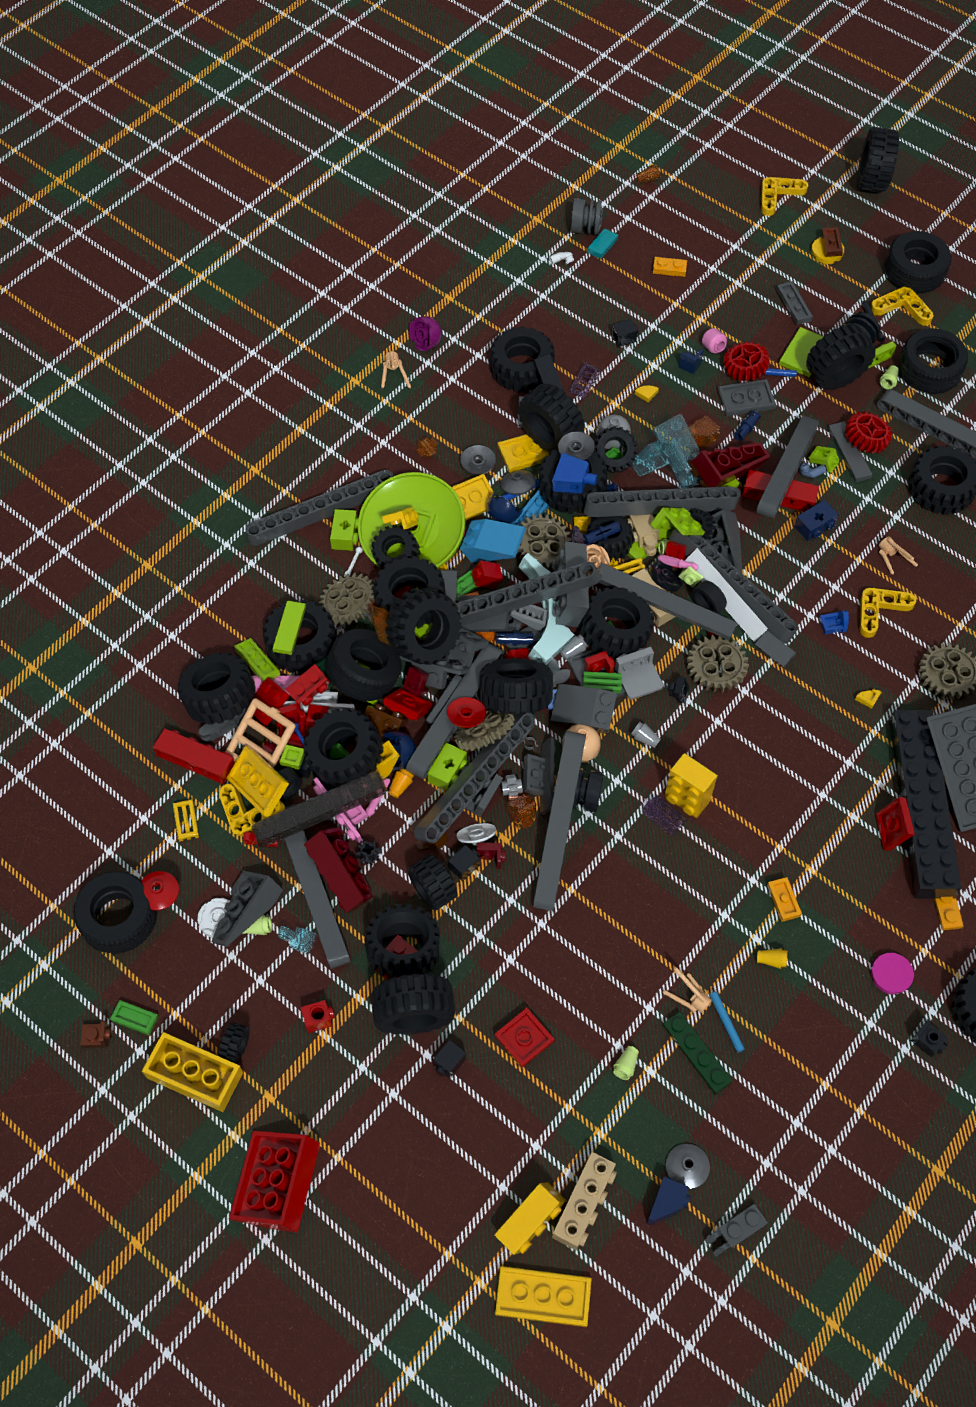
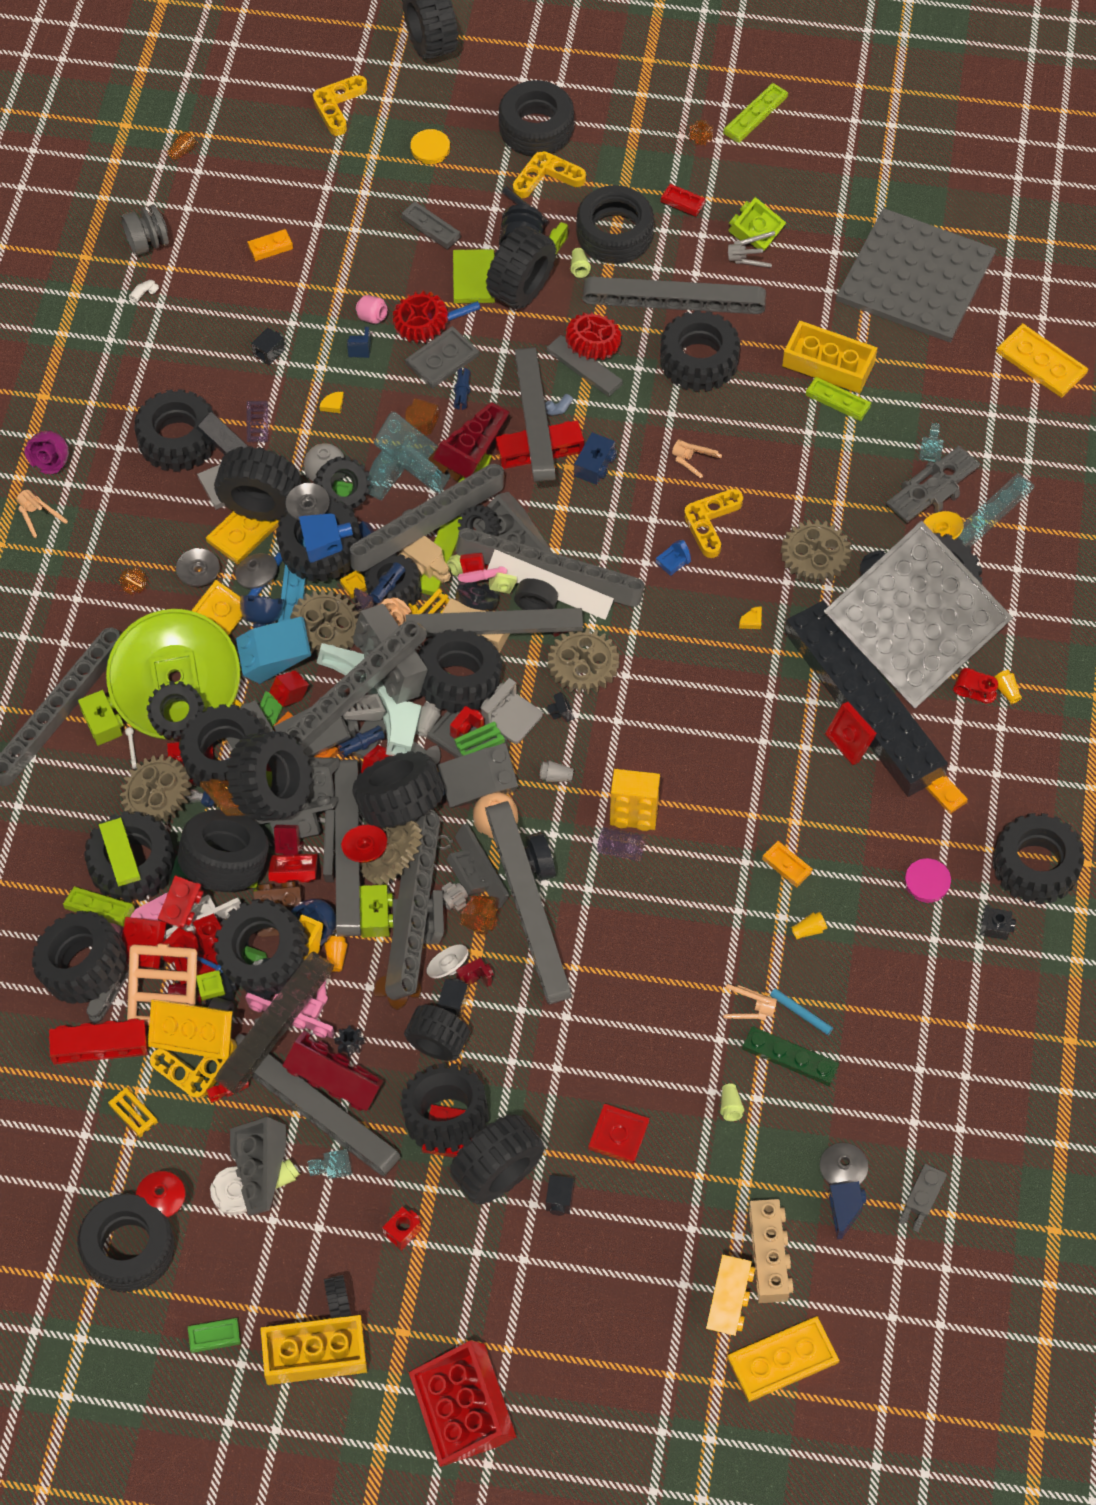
camera: 30 degrees left, 0 degrees up
copper bracket [80,1021,112,1048] -> none
yellow bracket [382,507,419,530] -> none
teal tile [587,228,618,259] -> none
lime bracket [651,508,705,535] -> none
dark grey tile [755,630,796,668] -> none
lime bracket [809,446,839,473] -> none
copper plate [821,227,843,257] -> none

